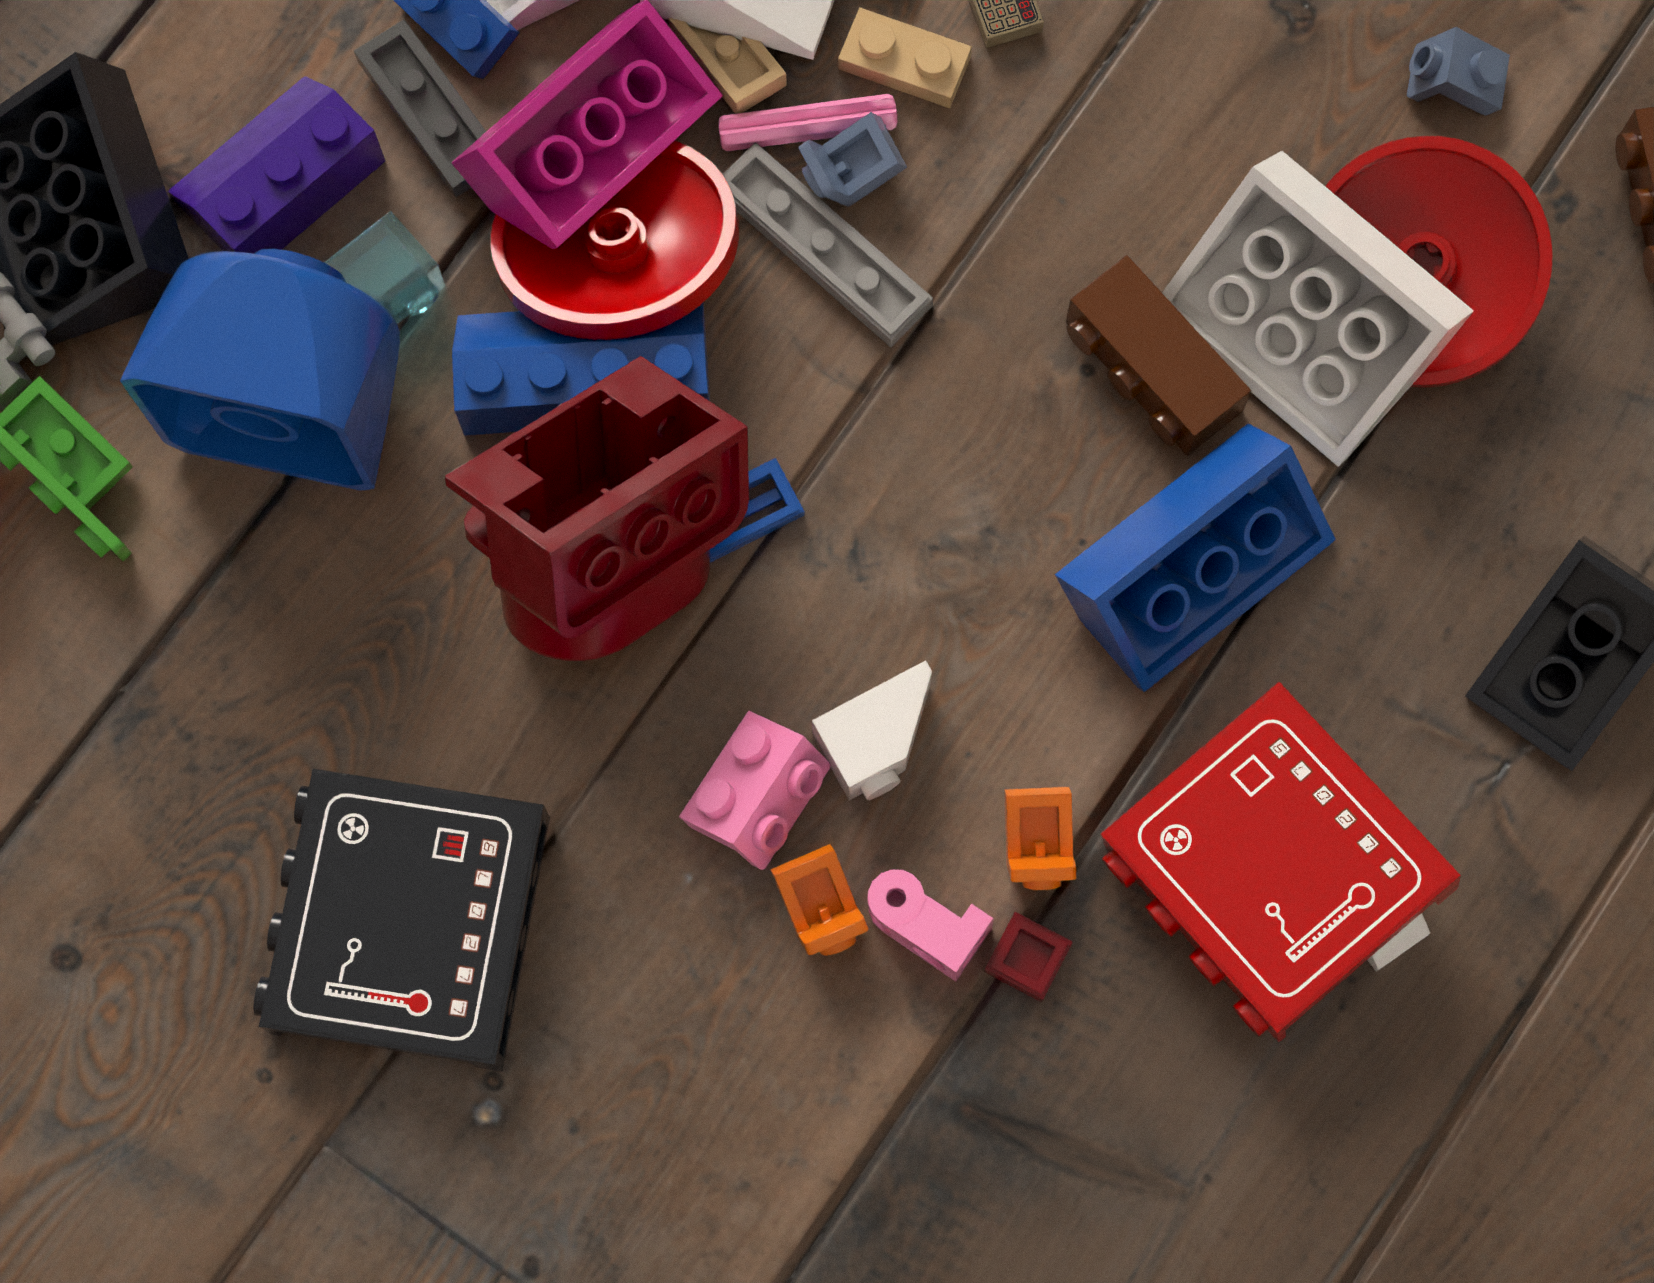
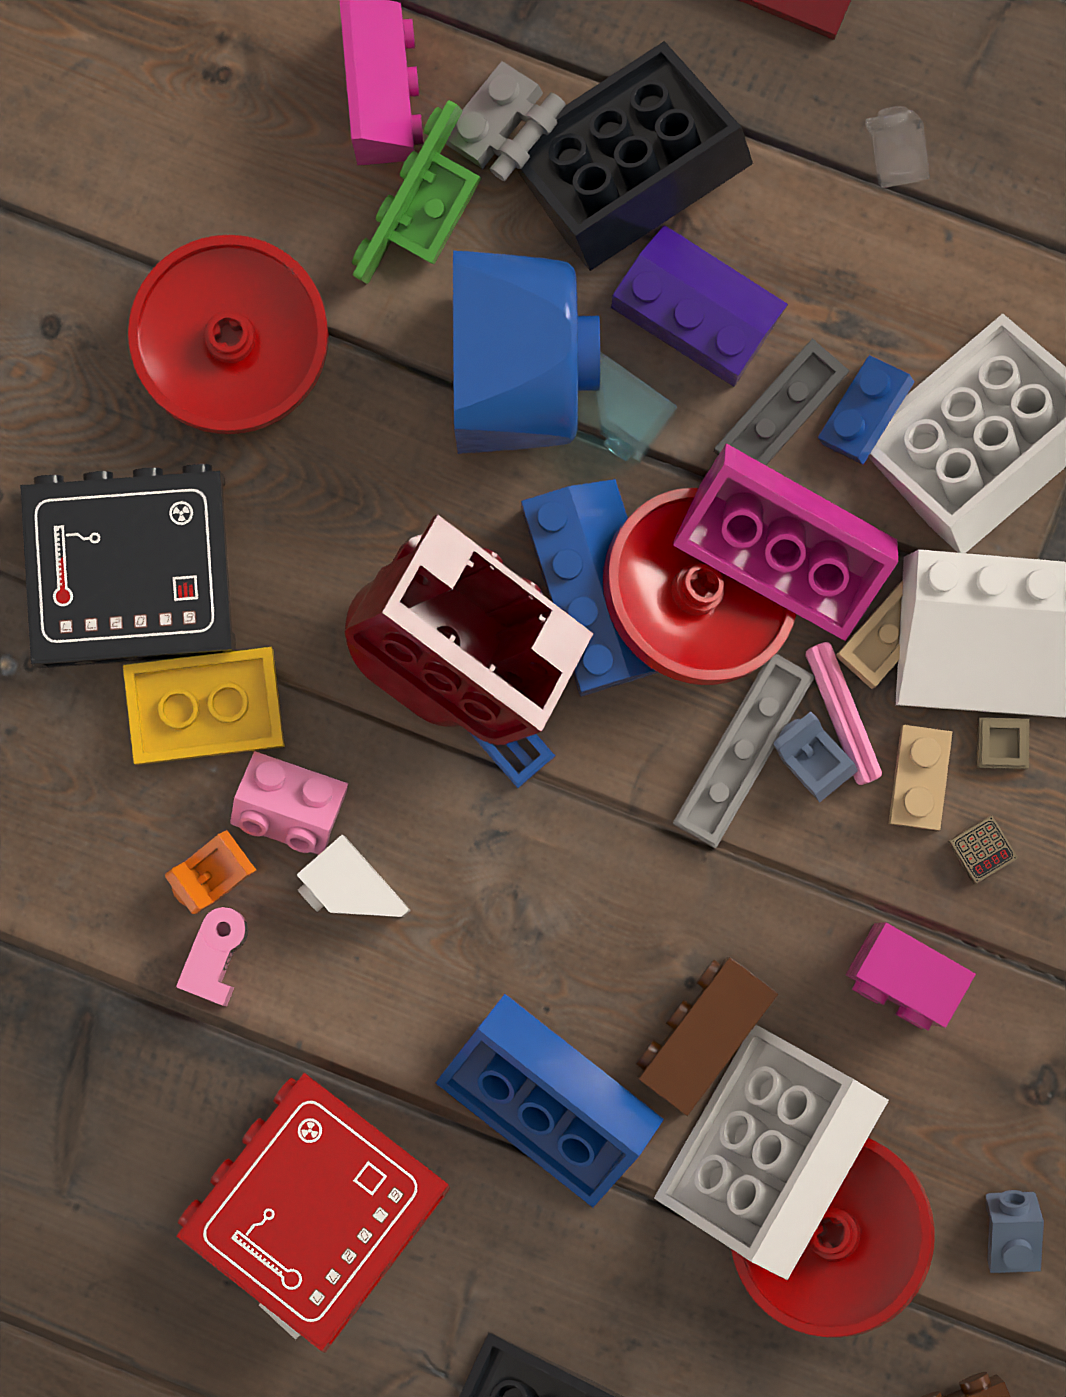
camera: 75 degrees right, 10 degrees up
dark red tile [984,912,1073,1002] -> none
orange bracket [1004,787,1077,890] -> none
none -> yellow plate [123,647,285,765]
none -> red dish [128,235,329,434]
none -> dark pink brick [846,922,976,1031]

